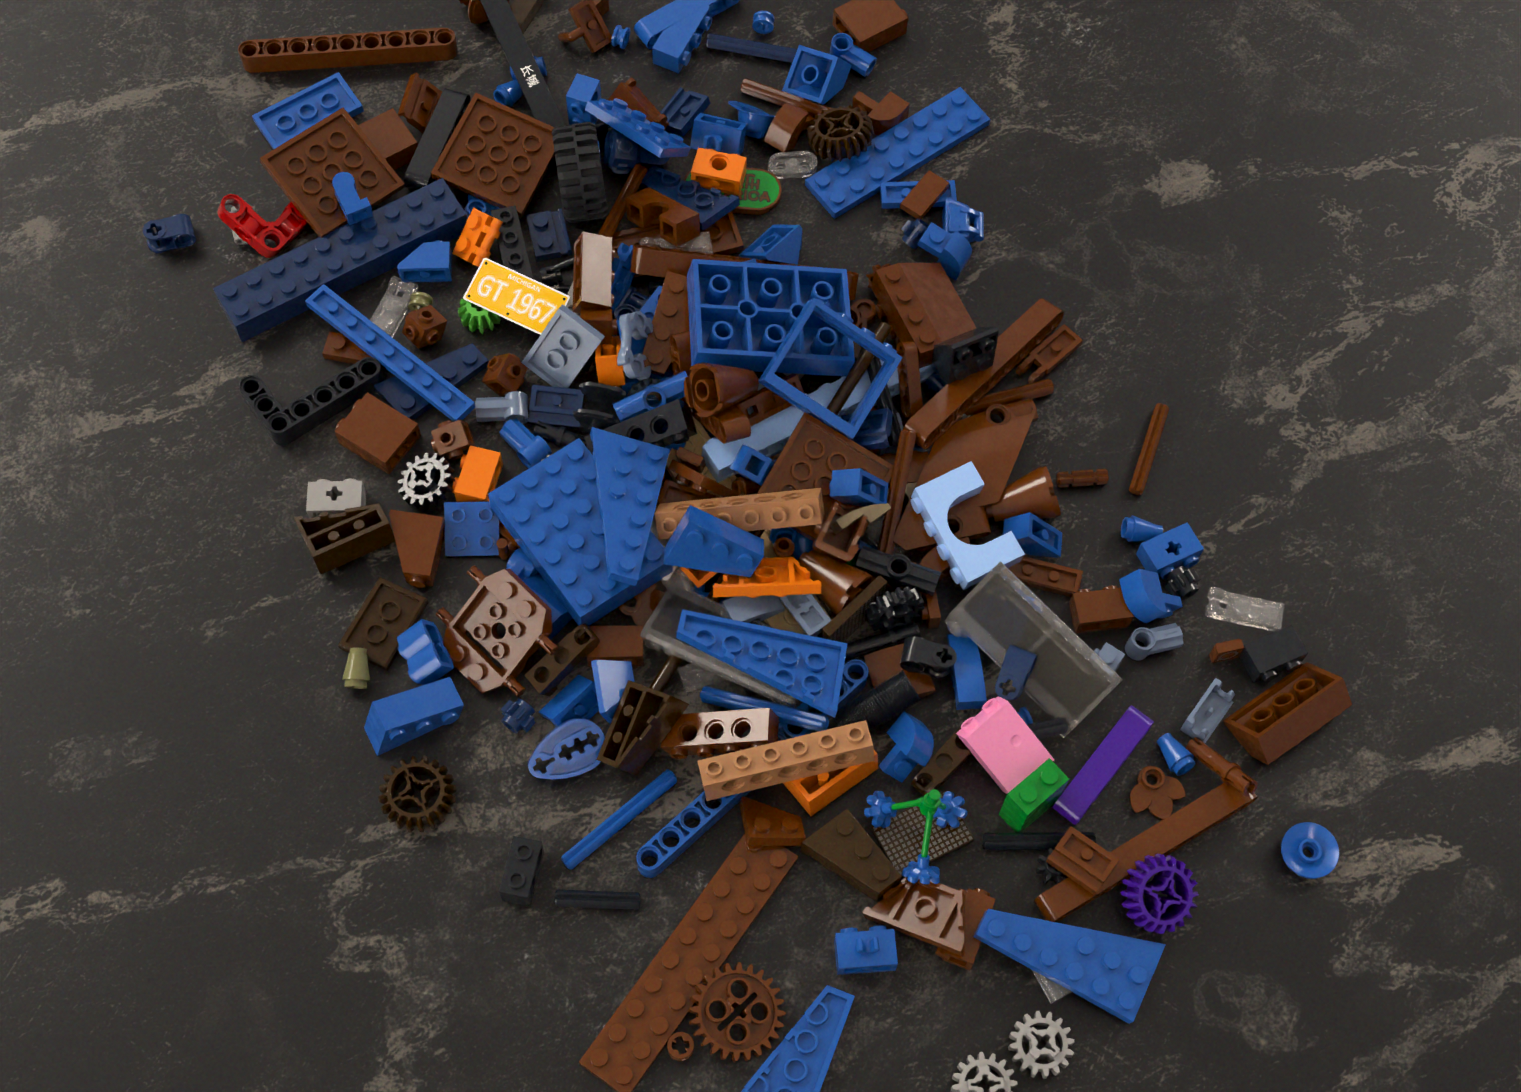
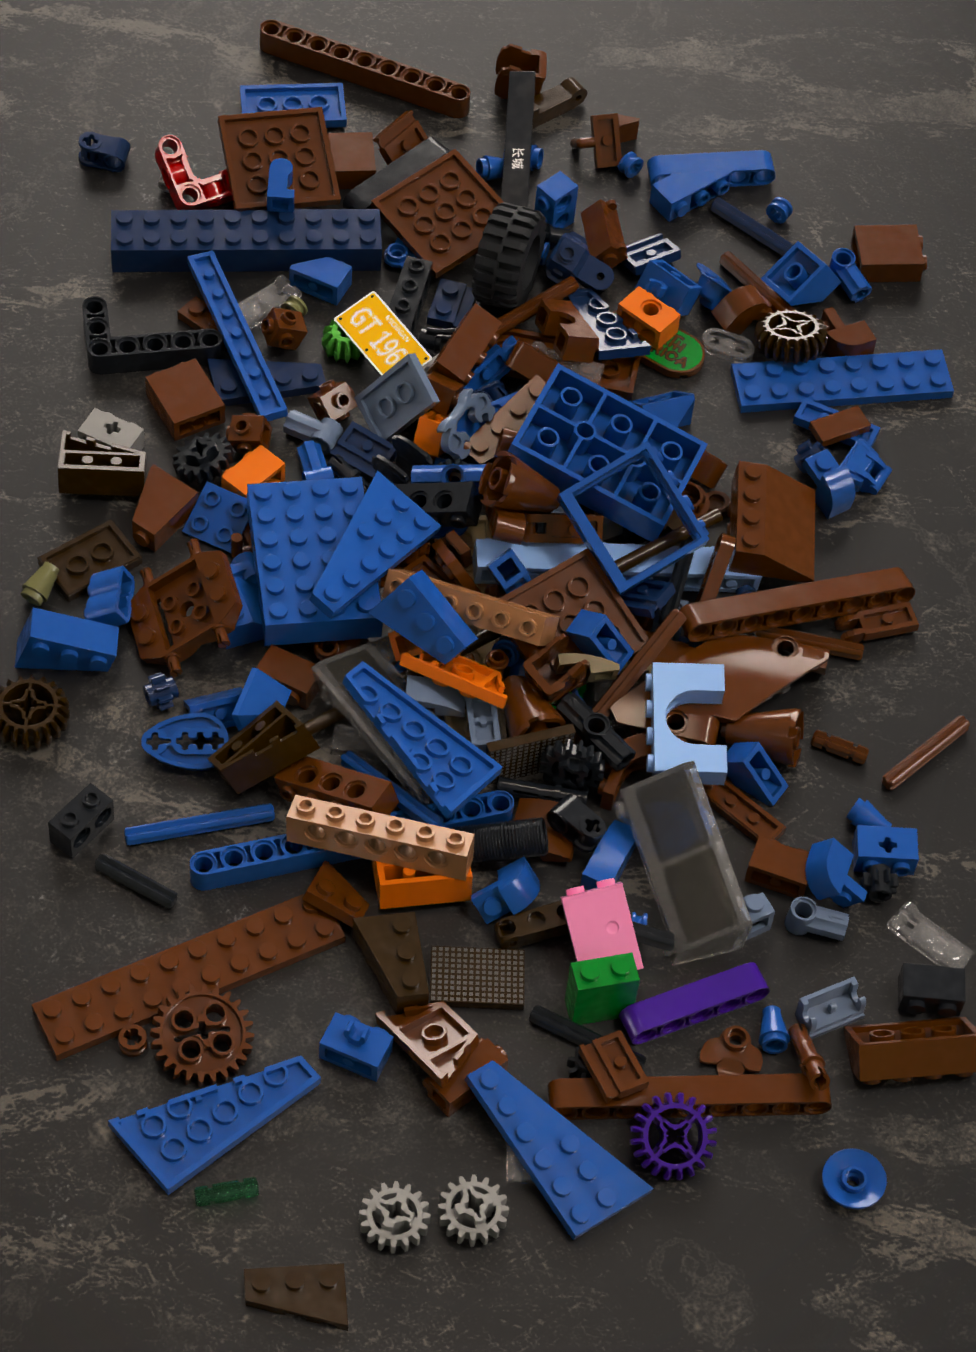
camera: 25 degrees right, 10 degrees down
orange plate [452,208,503,267] -> none
dark brown leg [525,623,600,696] -> none
blue plate [585,98,691,158] -> none
blue plant [864,789,967,884] -> none
black slope [932,327,999,384] -> none
dark blue piece [995,645,1037,700] -> none
reddish brown tile [1209,639,1244,663] -> none

